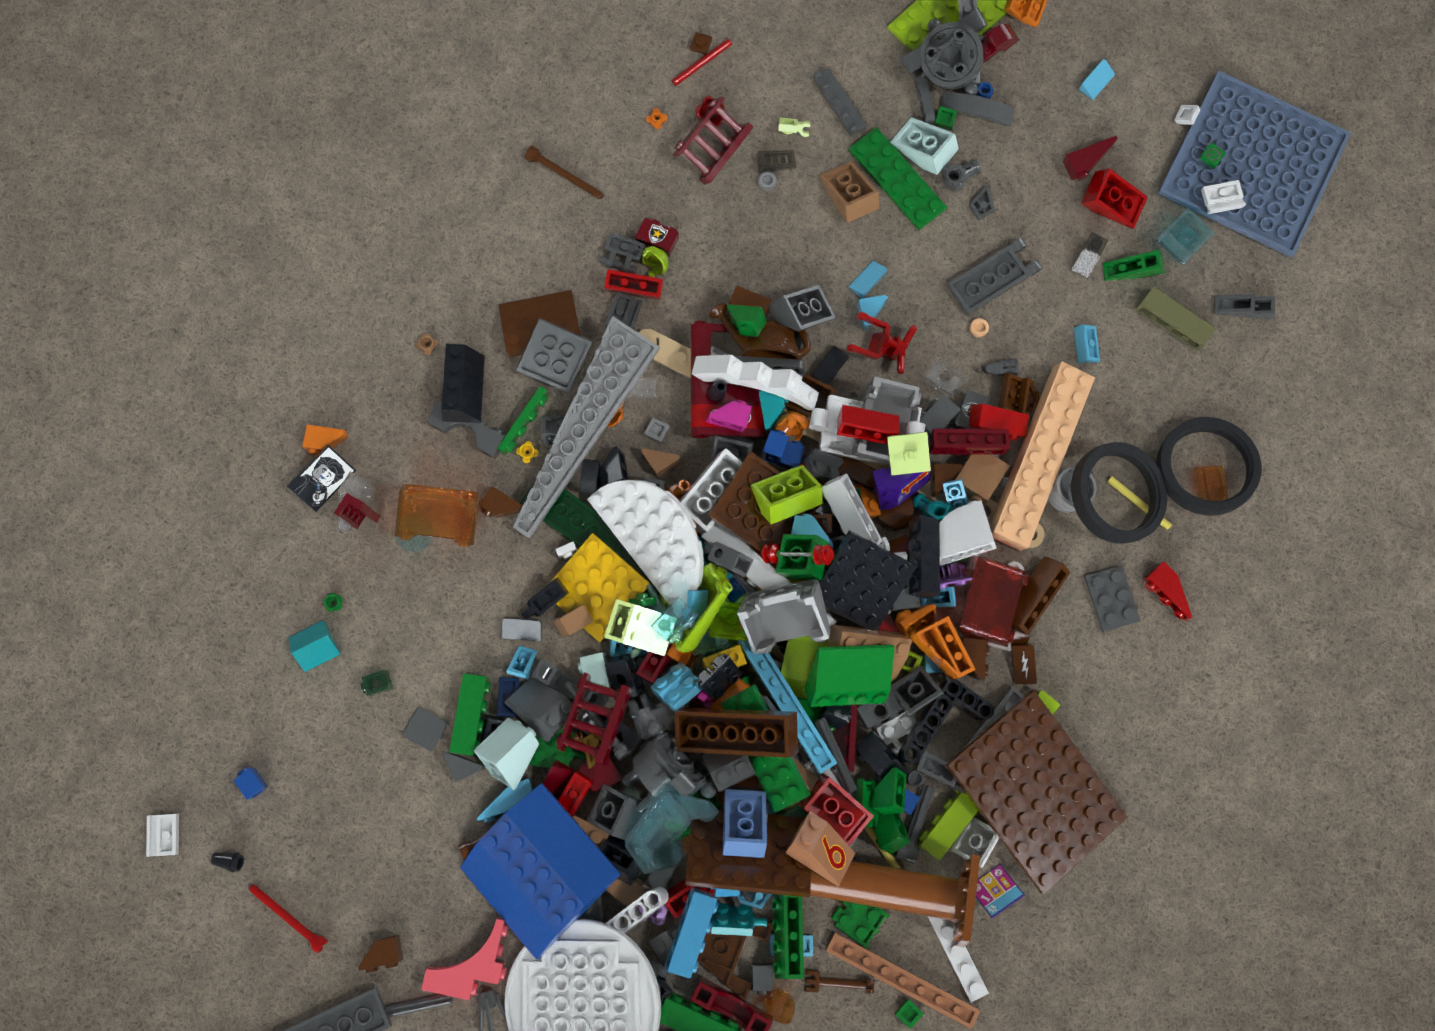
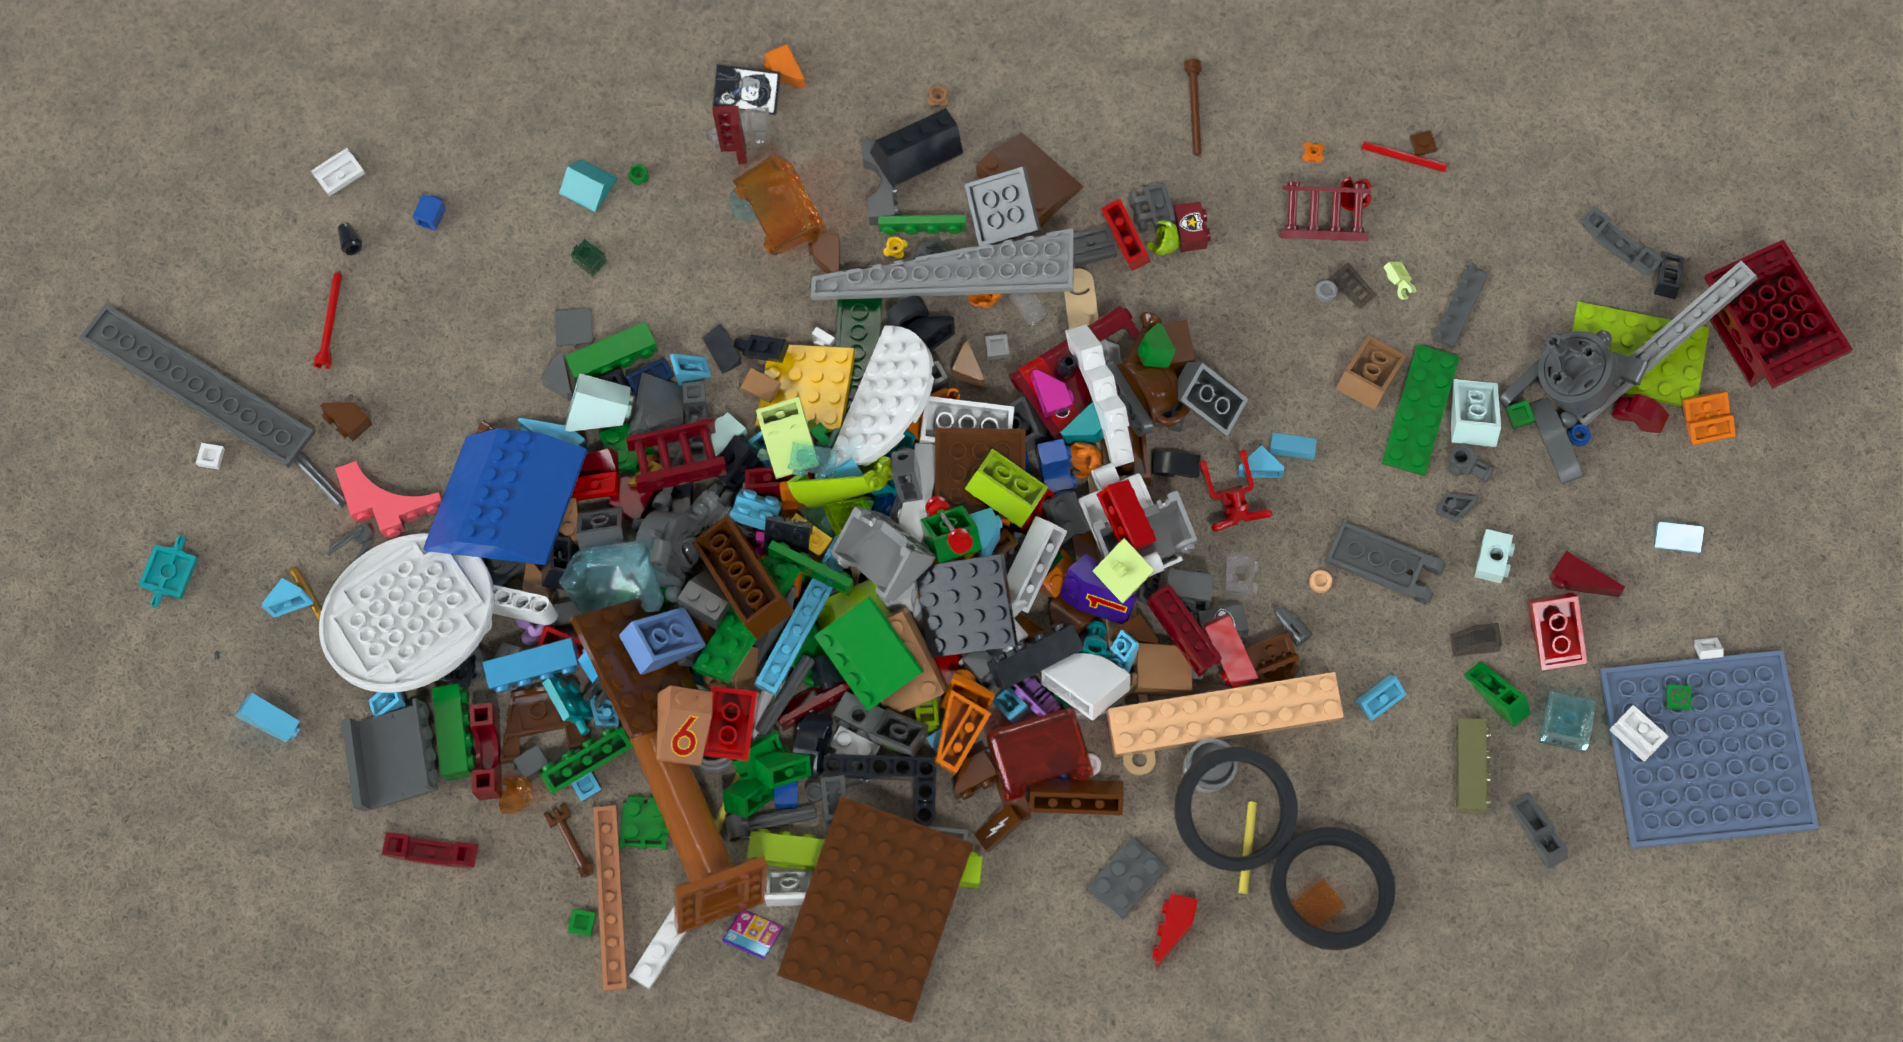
camera: 65 degrees right, 10 degrees down
none -> green plate [768,540,854,596]
none -> light aqua brick [1474,529,1515,583]

